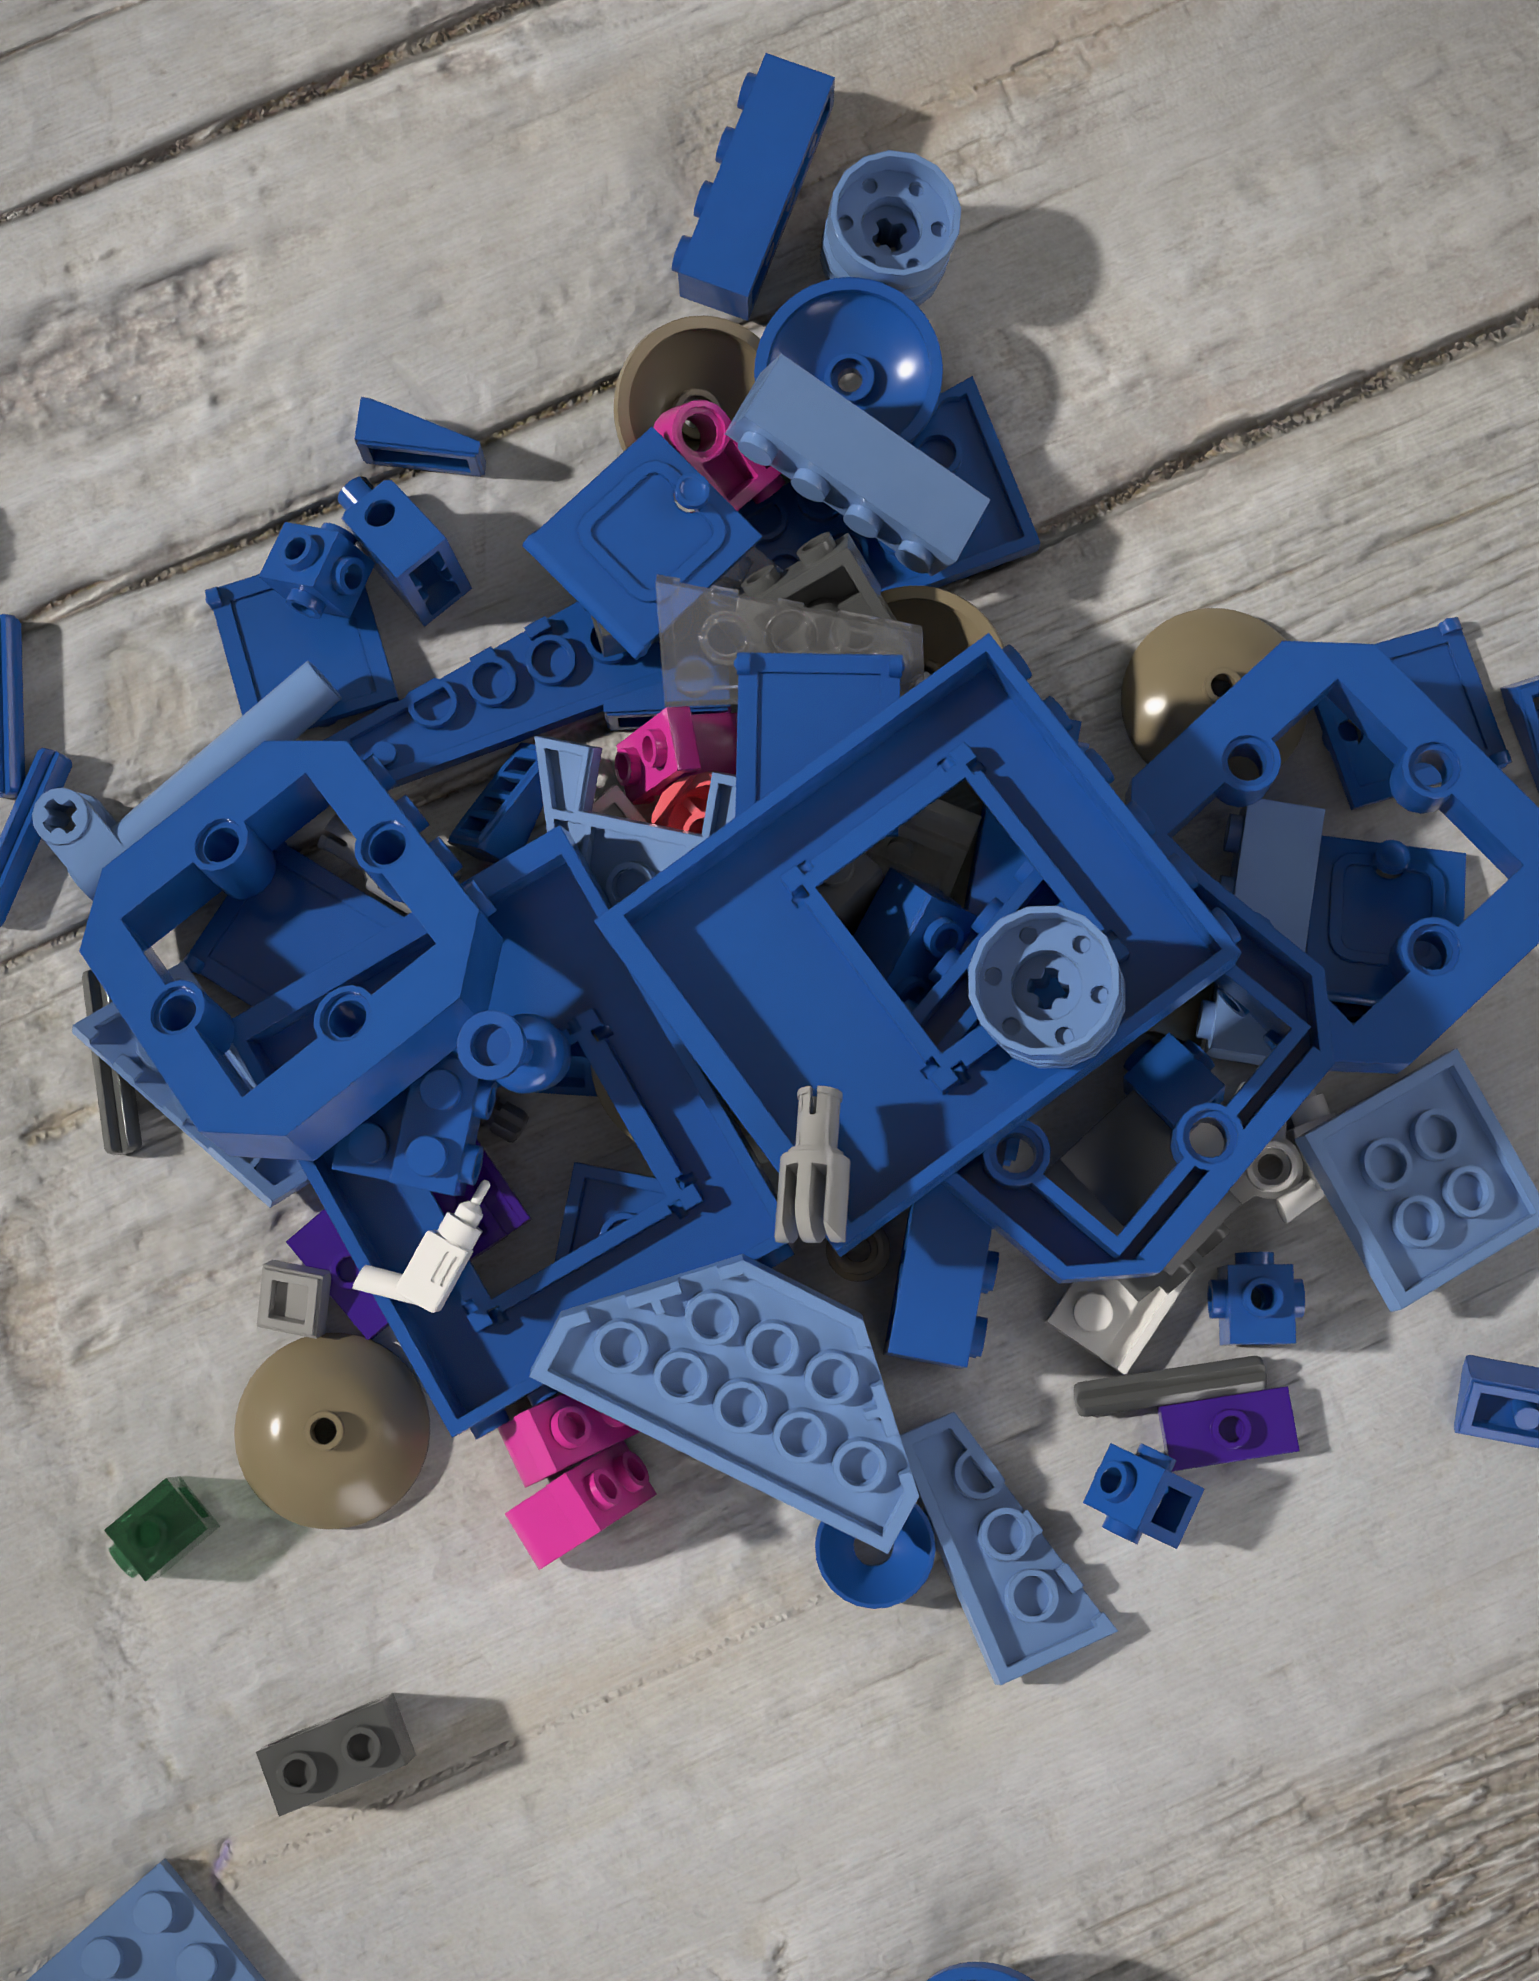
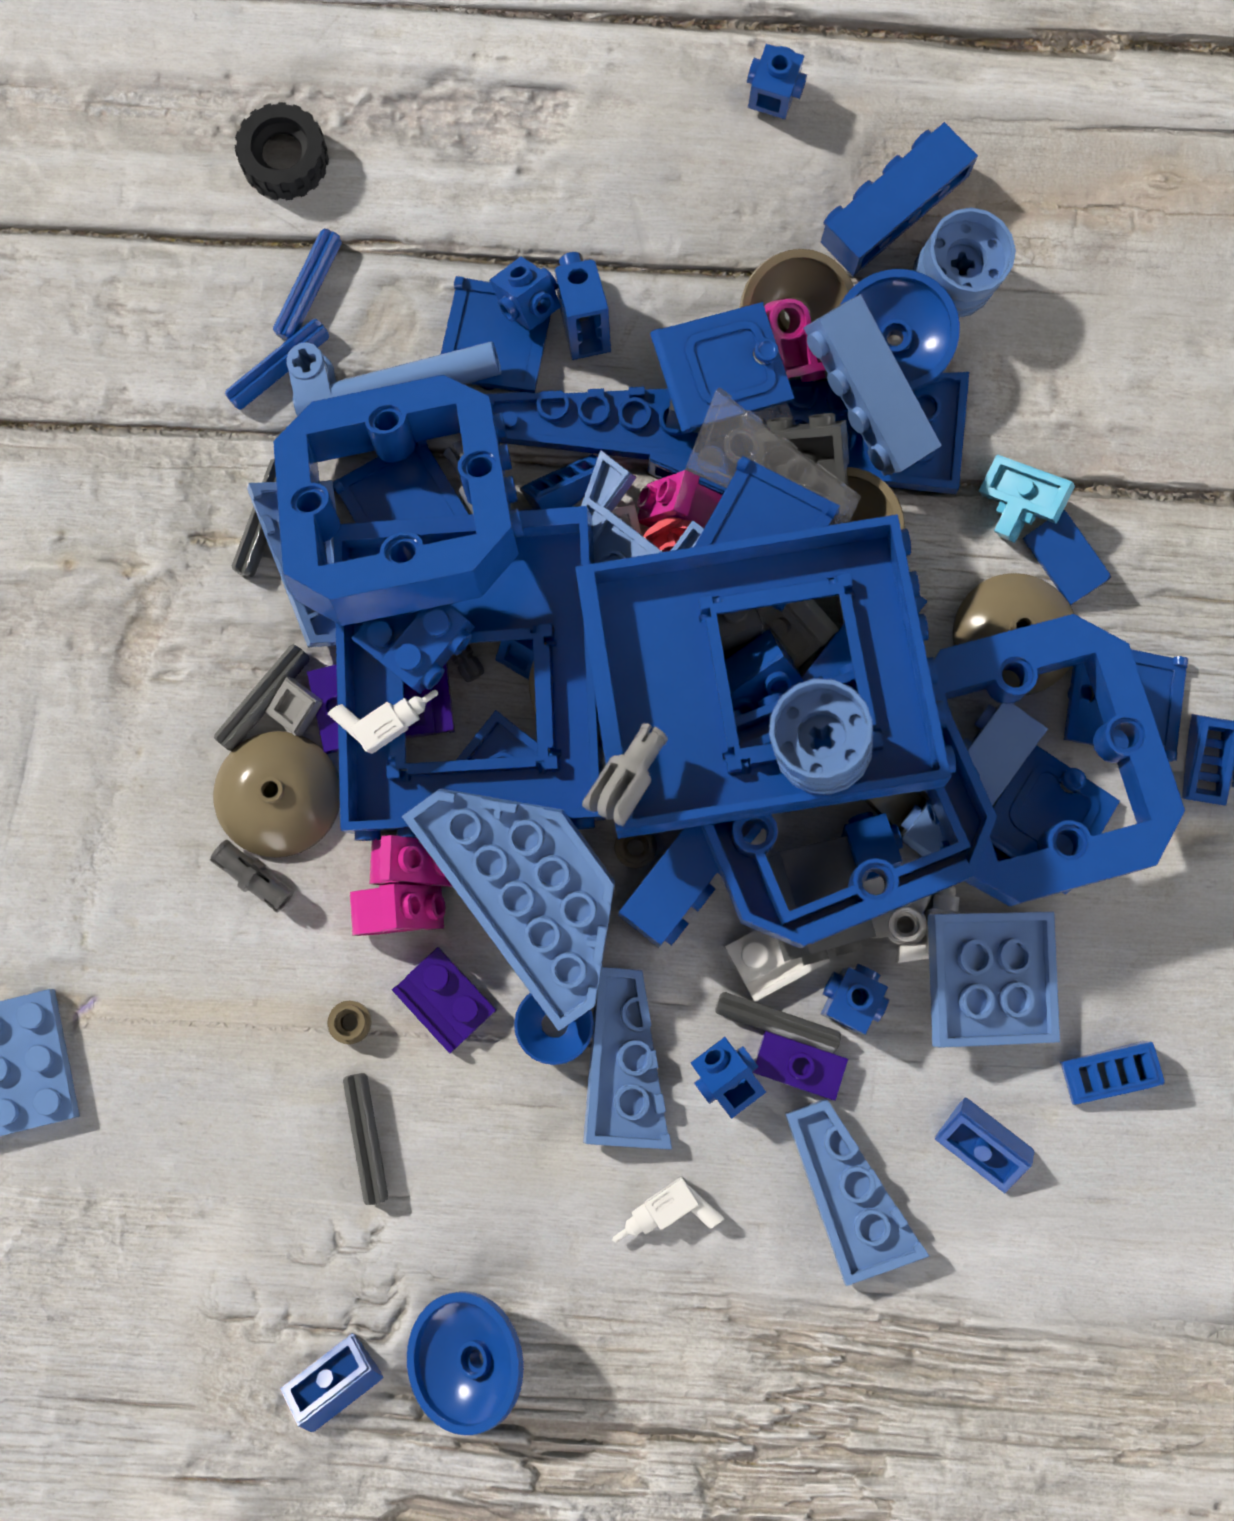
camera: 25 degrees right, 0 degrees up
clear green brick [104,1476,220,1582] -> none
dark grey brick [256,1693,416,1817] -> none
blue slope [354,397,486,477] -> none
blue piece [457,1010,571,1094] -> none
none -> flat silver pin [210,839,294,913]
none -> dark grey axle [214,644,310,751]
none -> dark tan plate [327,1001,372,1044]
none -> dark grey axle [343,1073,388,1205]
none -> dark purple plate [392,947,497,1054]
none -> white piece [612,1177,725,1243]
none -> blue brick [747,44,808,120]
none -> medium blue wing [785,1099,930,1286]
none -> medium azure hinge [979,454,1075,543]
none -> blue slope [1023,510,1111,606]

